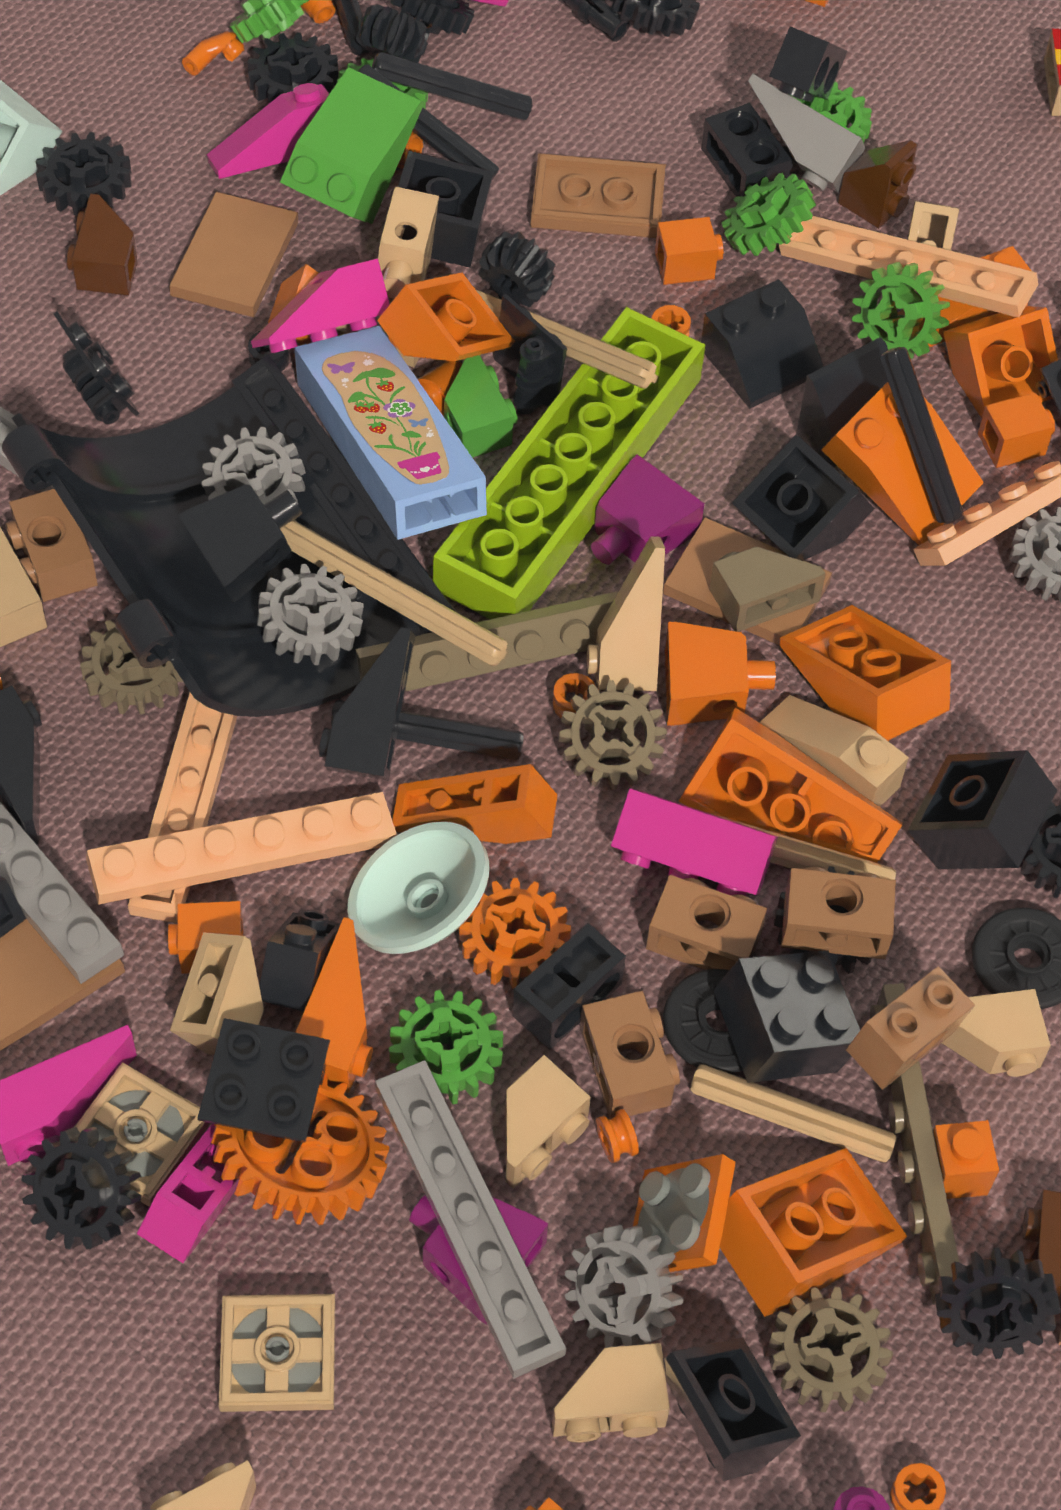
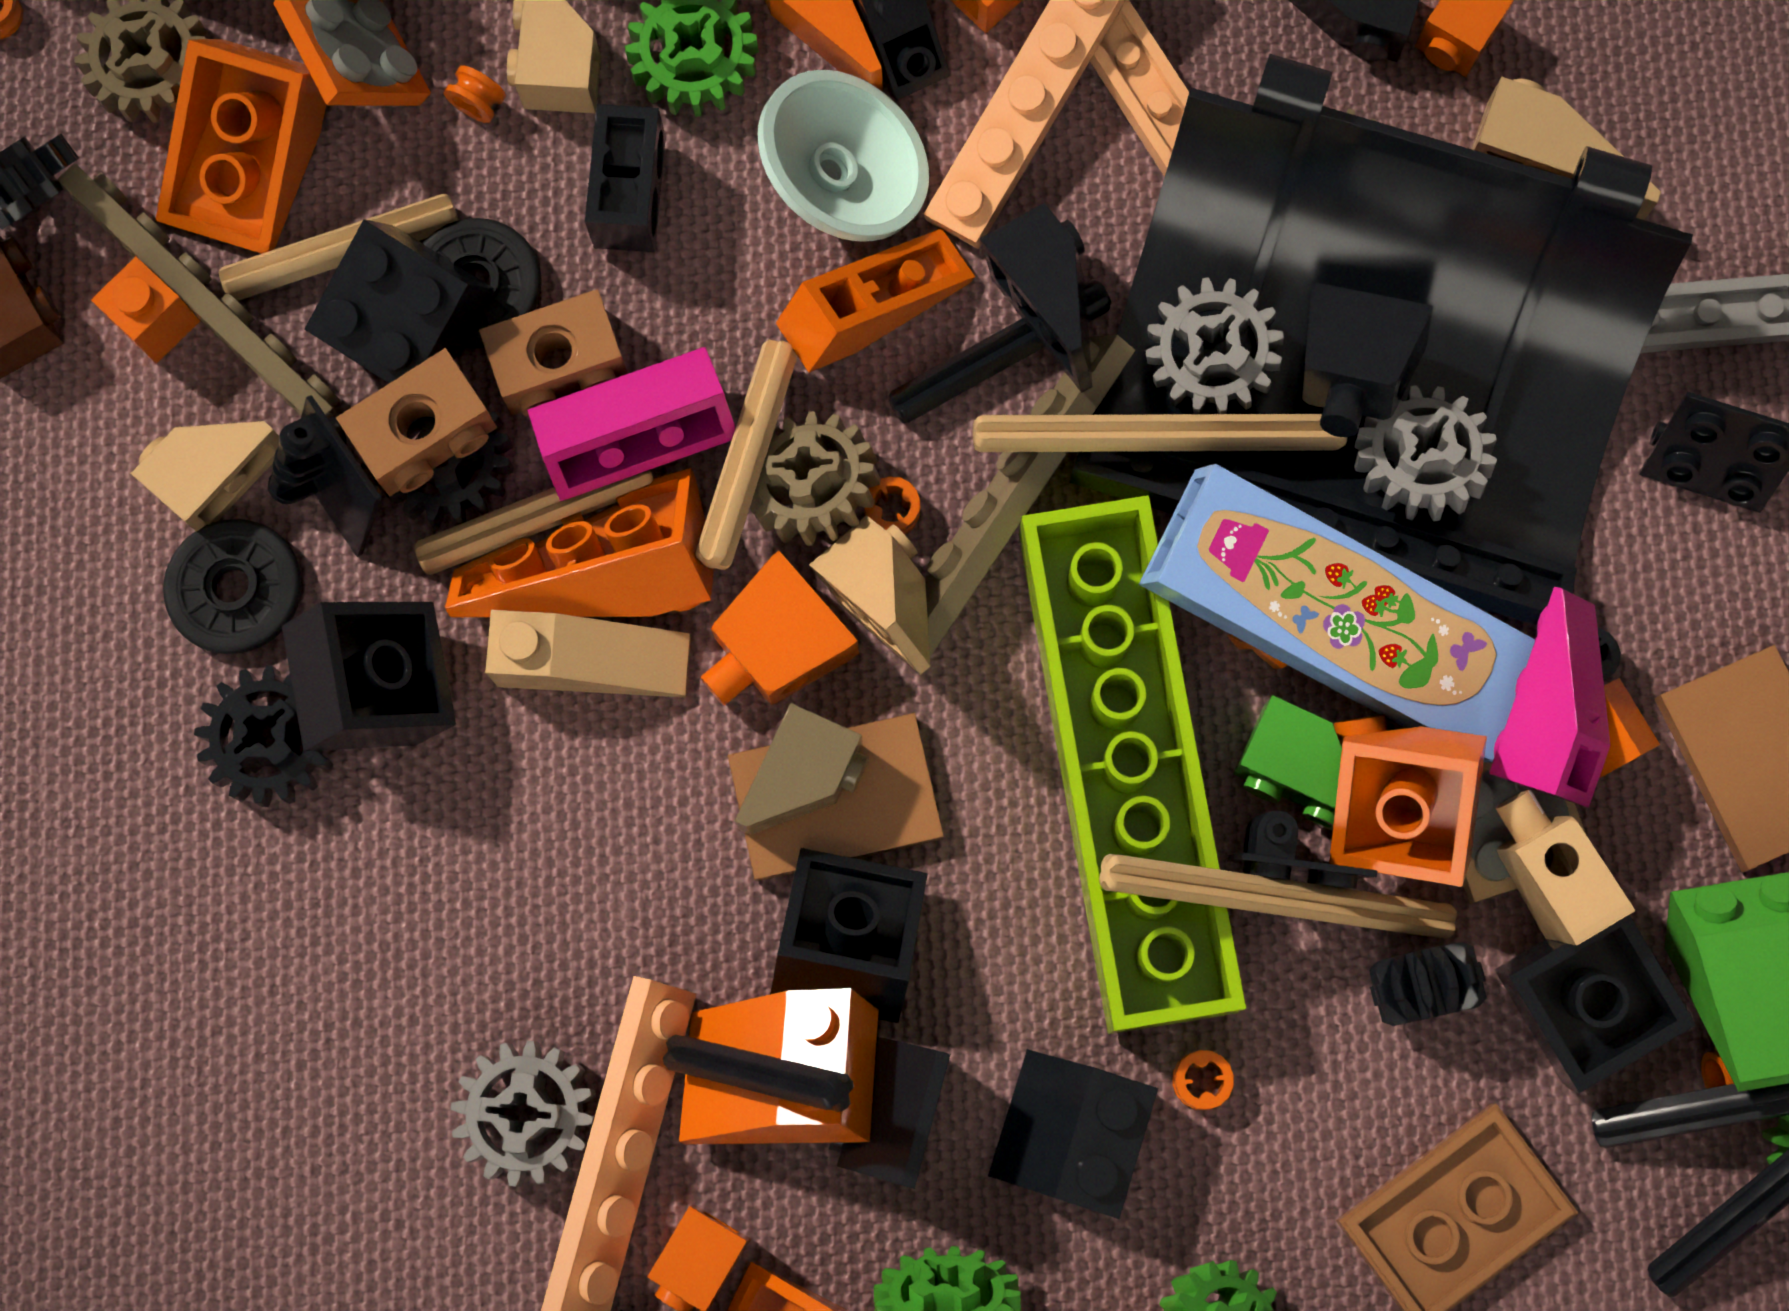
camera: 145 degrees right, 20 degrees up
orange gear [459,878,571,989] -> none
medium nougat brick [580,990,680,1119] -> none
magenta torso [591,454,705,565] -> none
orange brick [655,217,724,285] -> none
orange slope [780,605,951,741] -> none
medium nougat brick [846,966,975,1090] -> none
none -> black hinge [268,395,381,557]
none -> tan axle [695,340,797,570]

